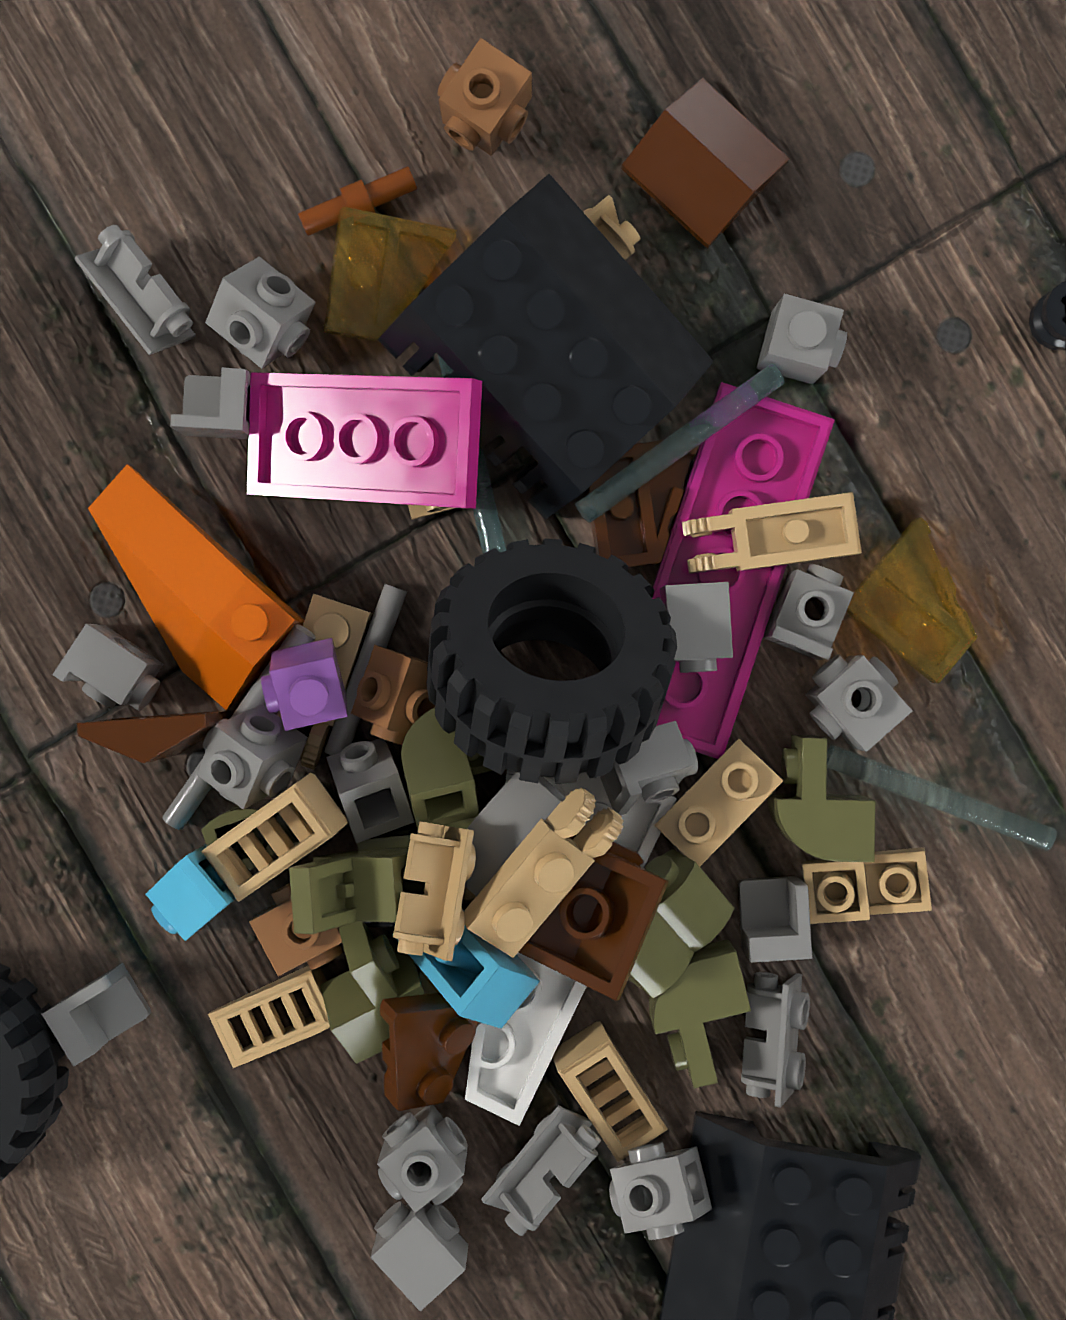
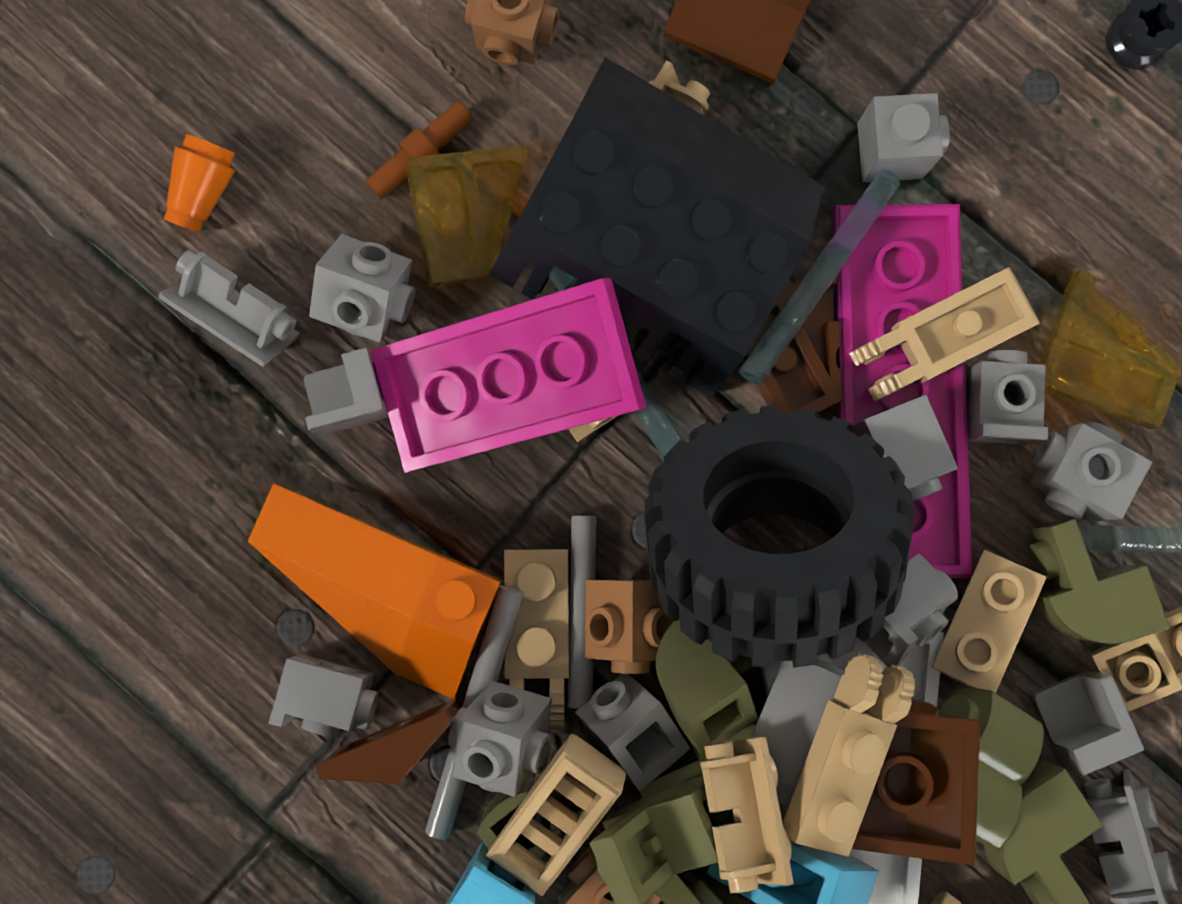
camera: 20 degrees left, 5 degrees down
medium lavender brick [261,638,348,731] -> none
none -> orange cone [163,134,236,233]

